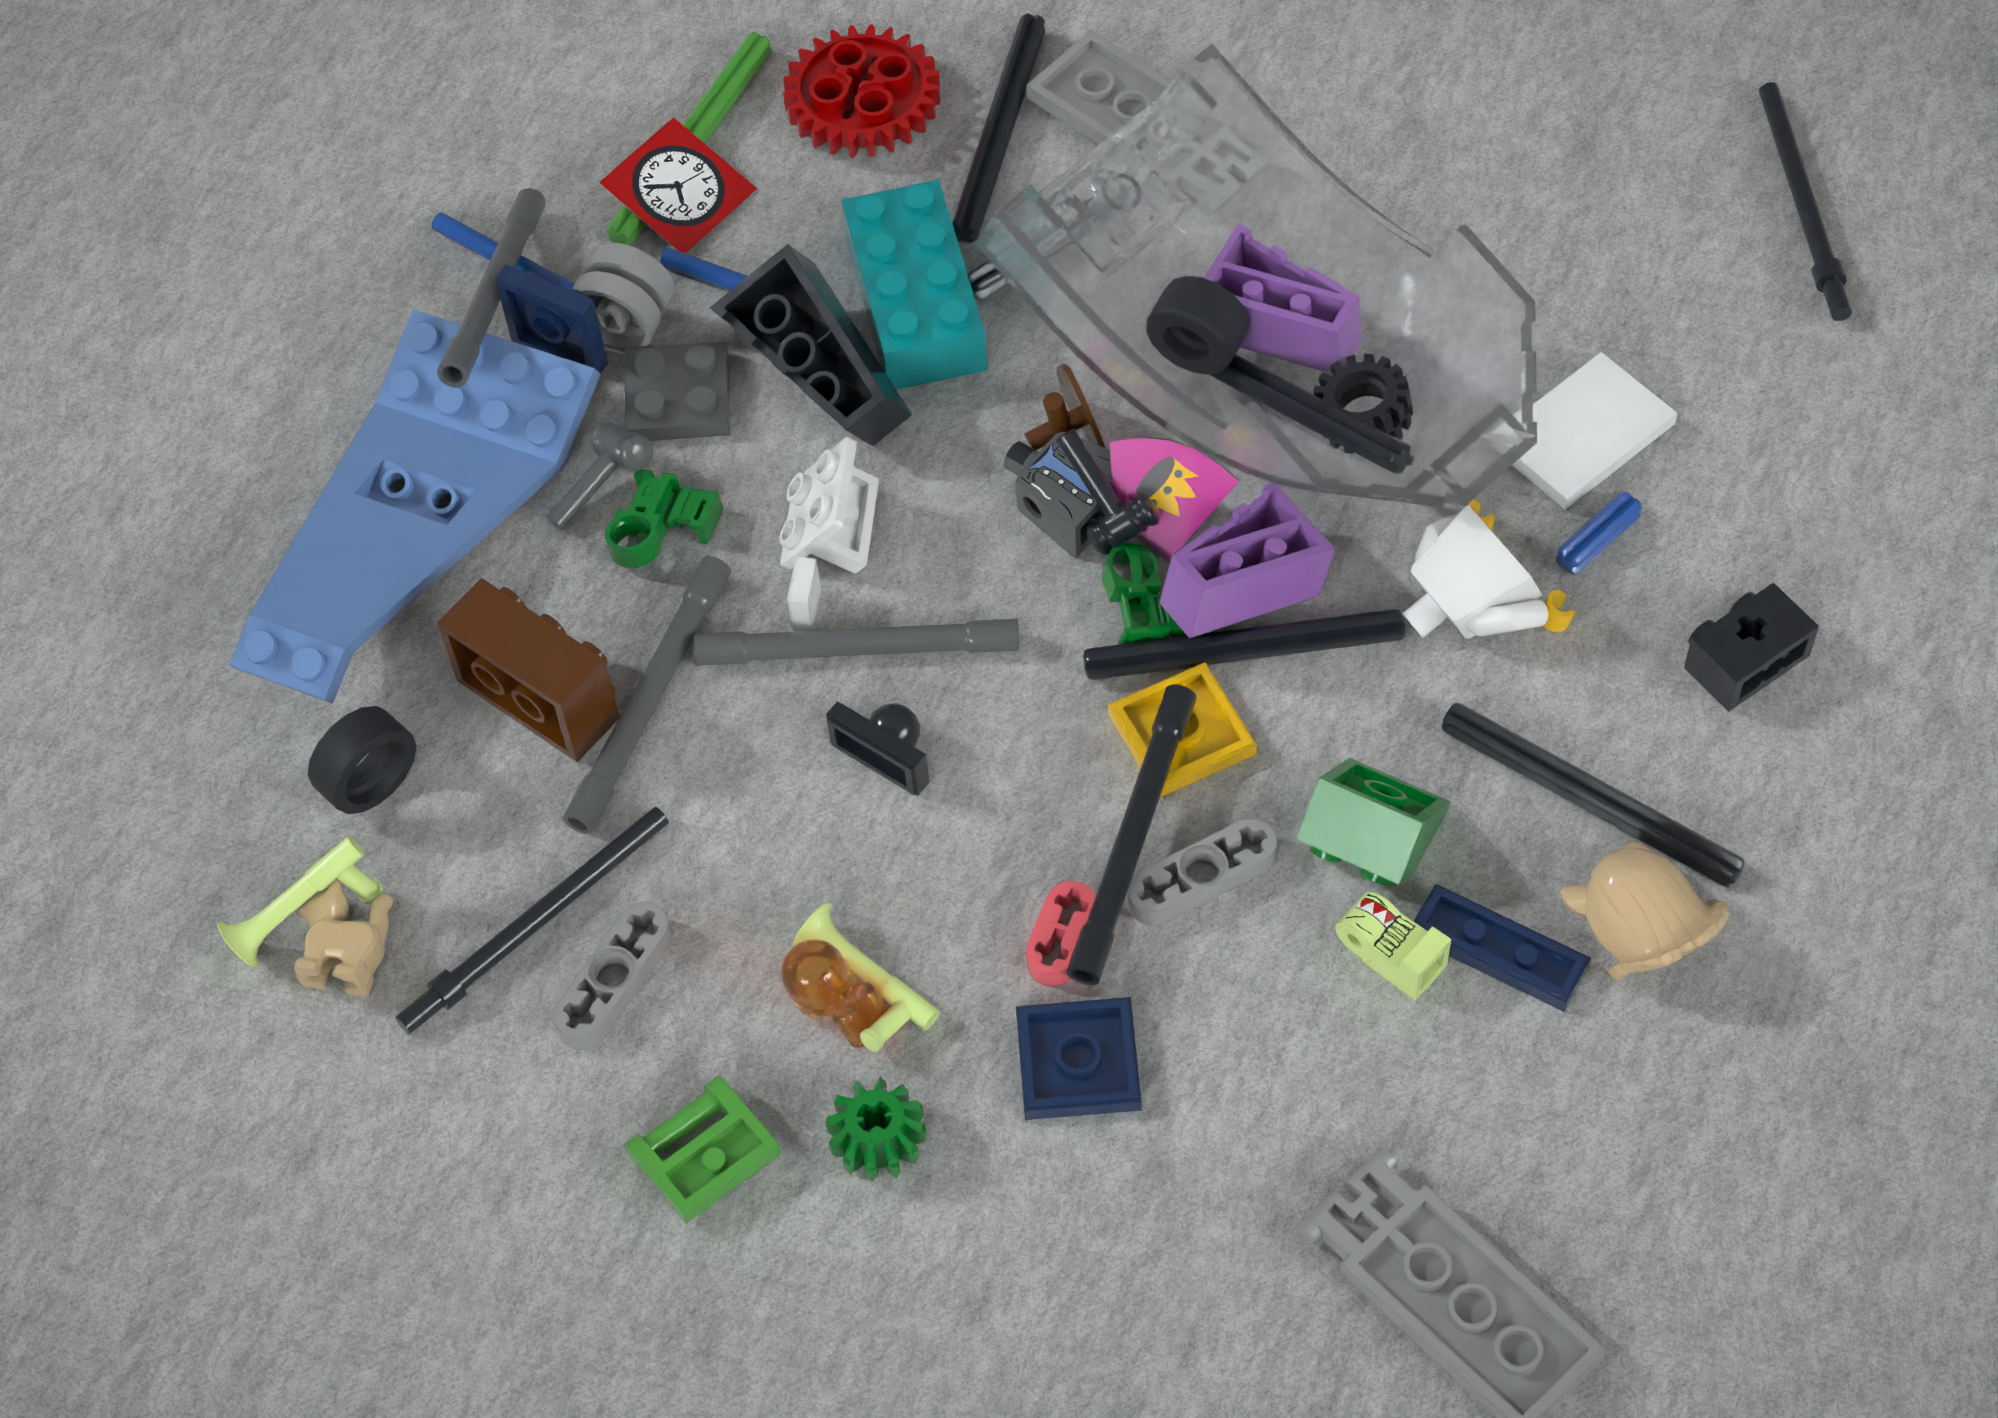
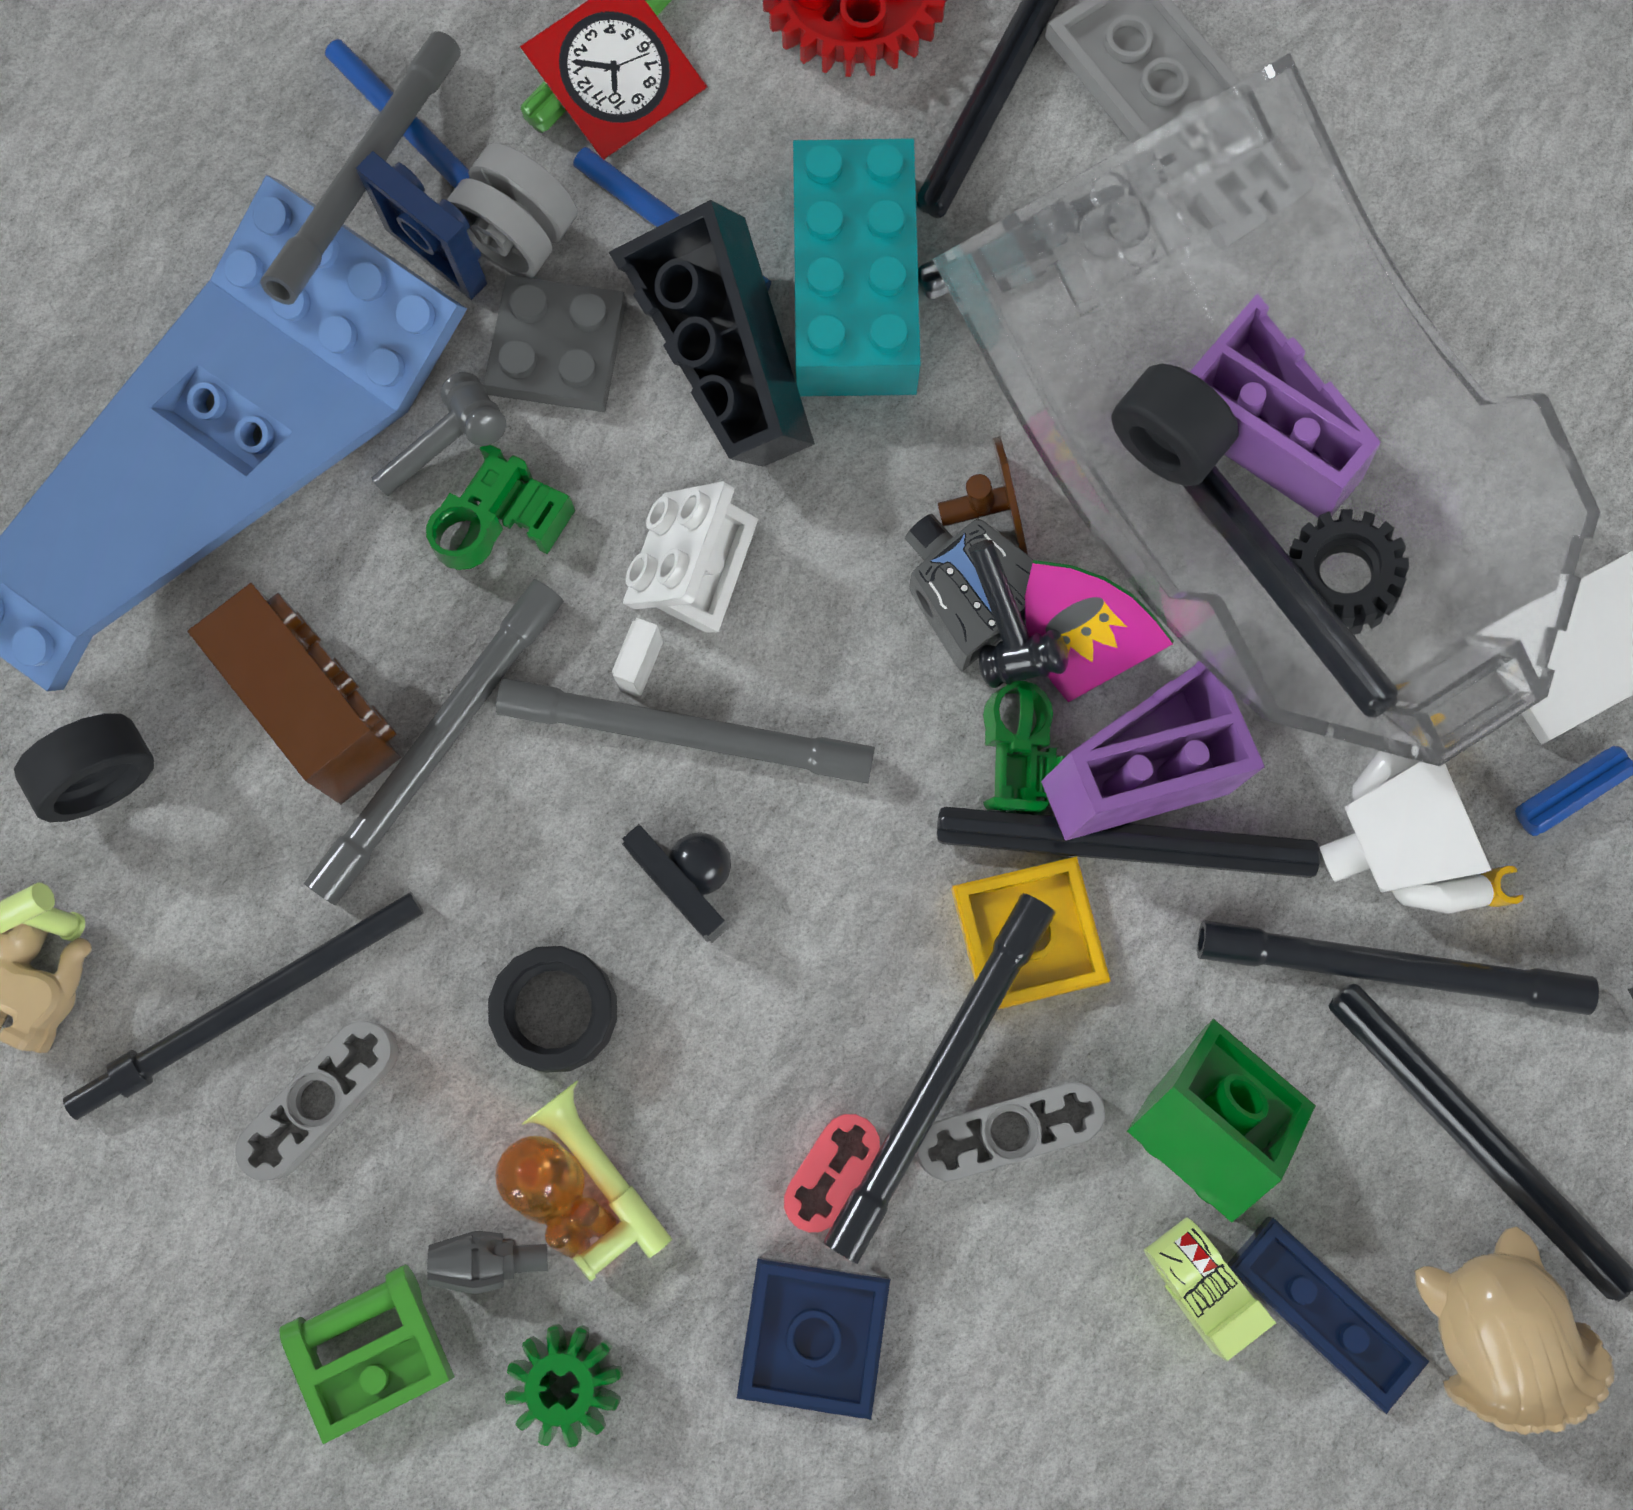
camera: 10 degrees right, 20 degrees up
none -> dark grey piece [427,1231,548,1294]
none -> black tyre [488,946,617,1073]
none -> black piece [1197,920,1599,1015]

